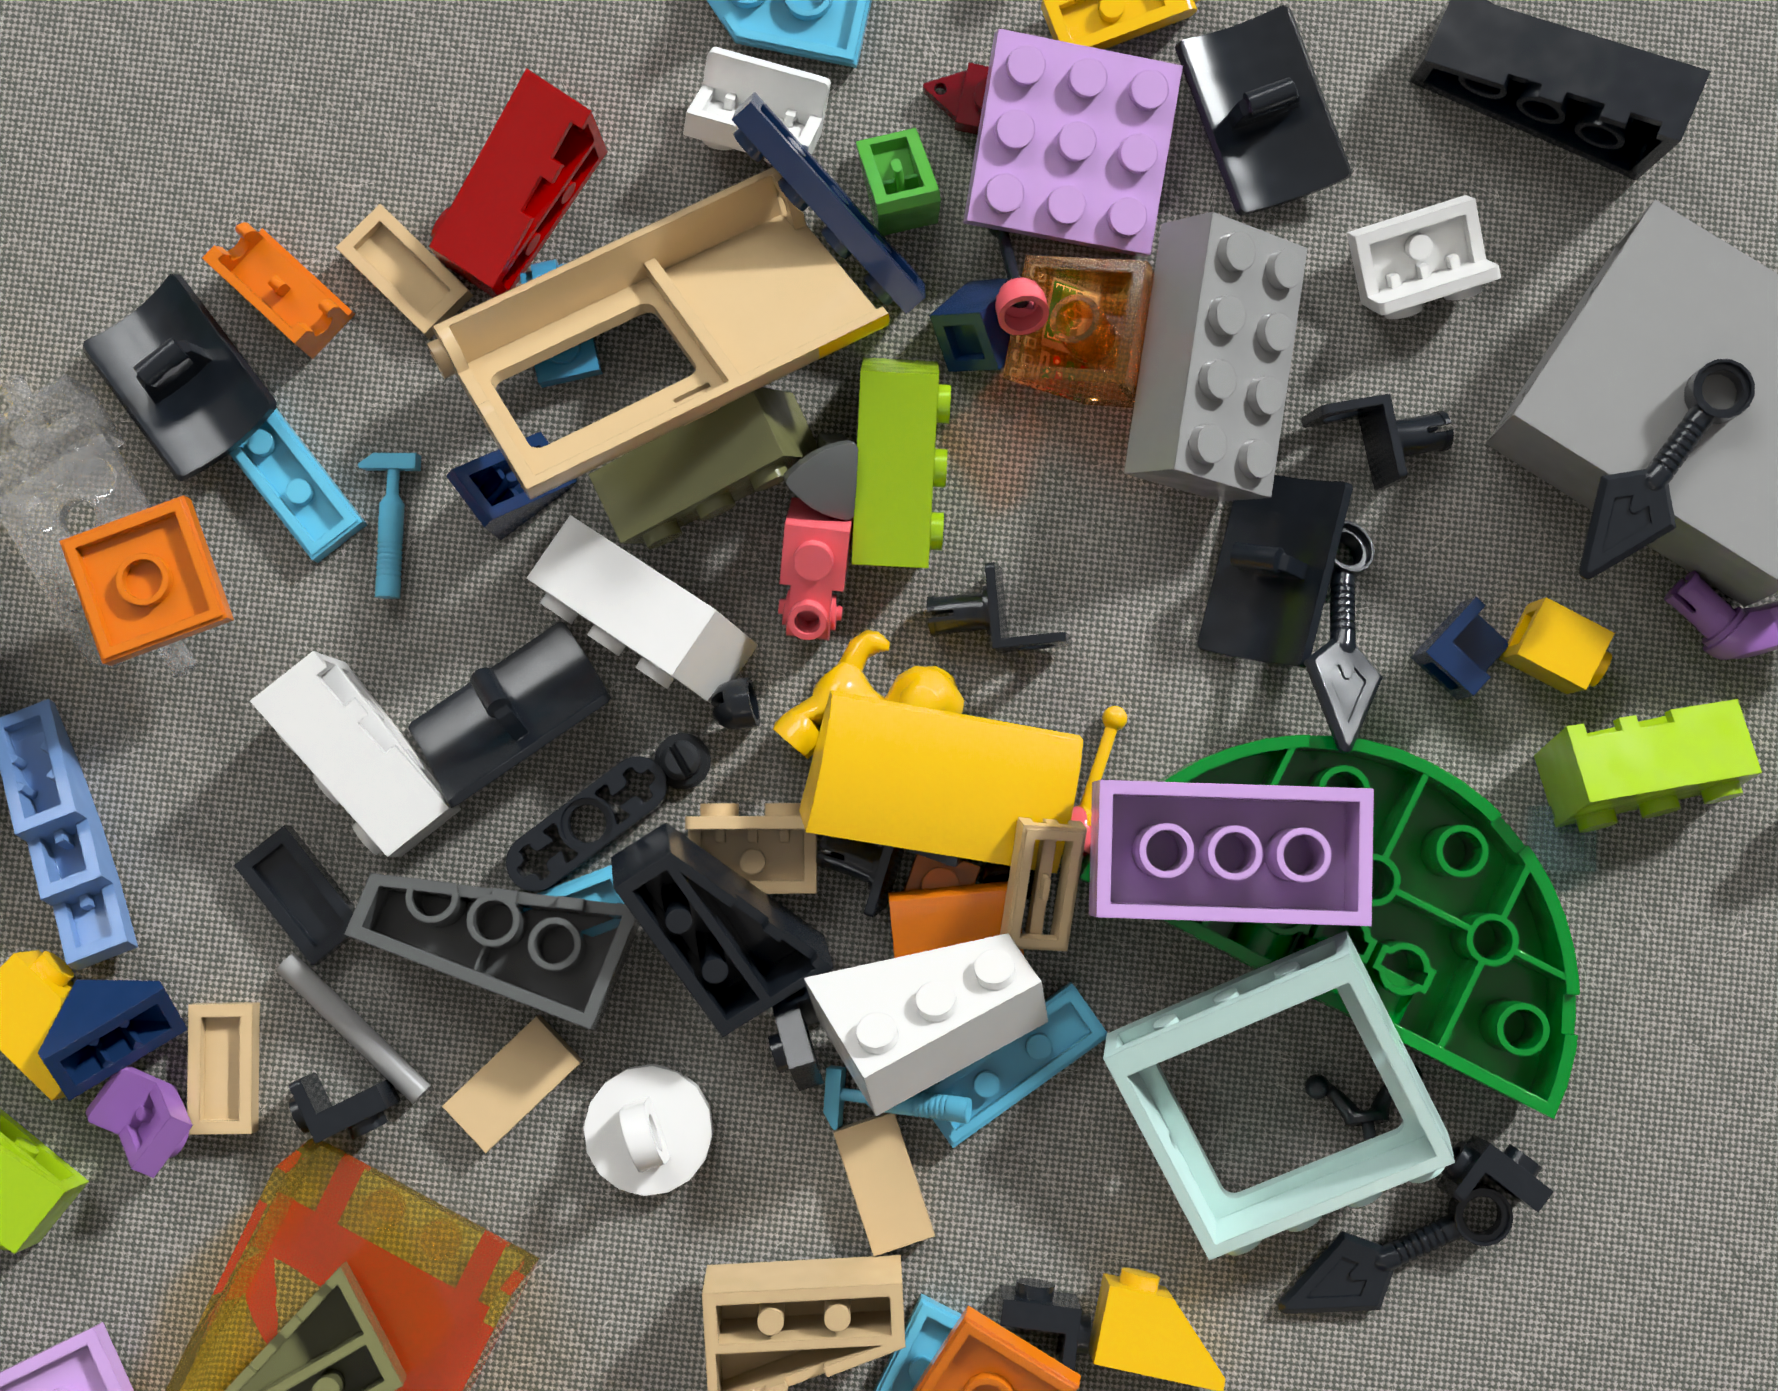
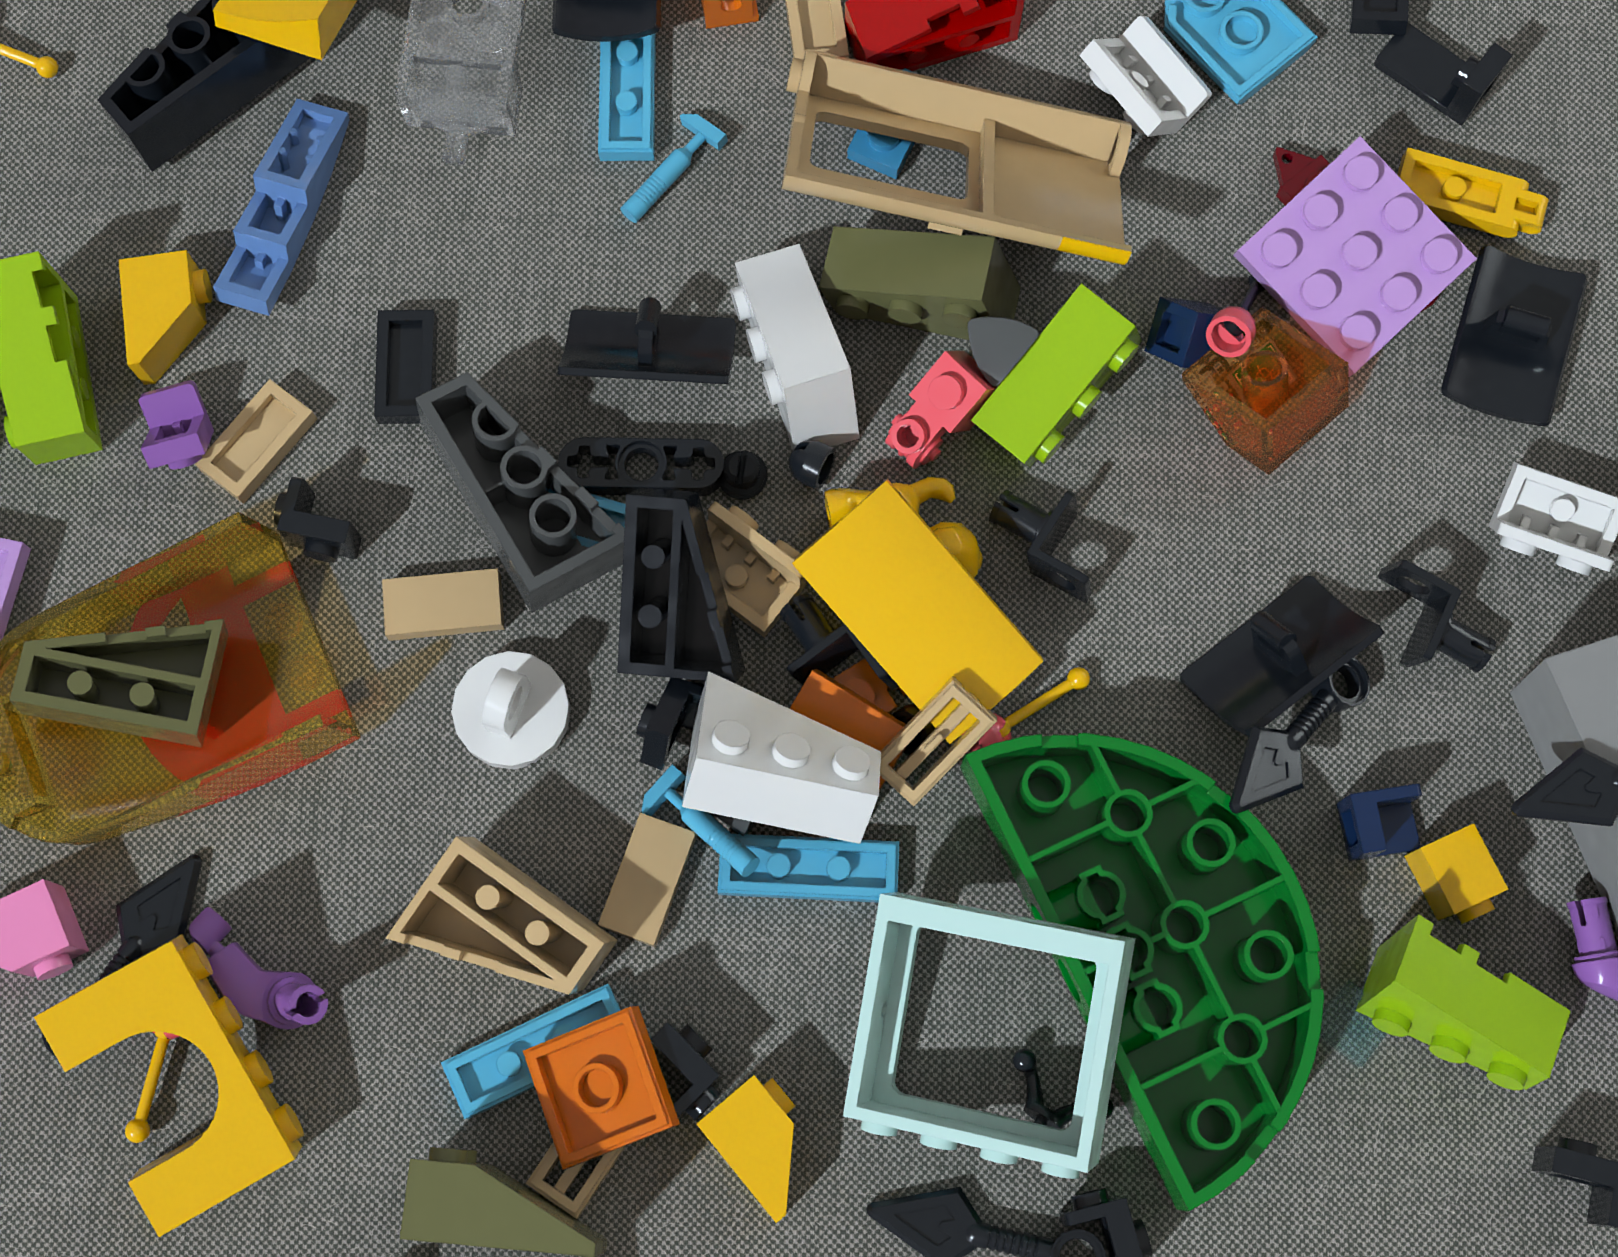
camera: 40 degrees right, 10 degrees down
dark blue slope [38,980,188,1101] -> none
orange tile [59,495,234,666] -> none
white wedge [250,651,461,857] -> none
light grey bar [276,953,431,1104] -> none
dark blue slope [446,431,577,540] -> none
dark blue plate [732,92,926,314] -> none
bright green slope [856,128,941,236] -> none
lavender brick [1089,780,1374,926] -> none
light grey piece [1124,212,1308,501] -> none

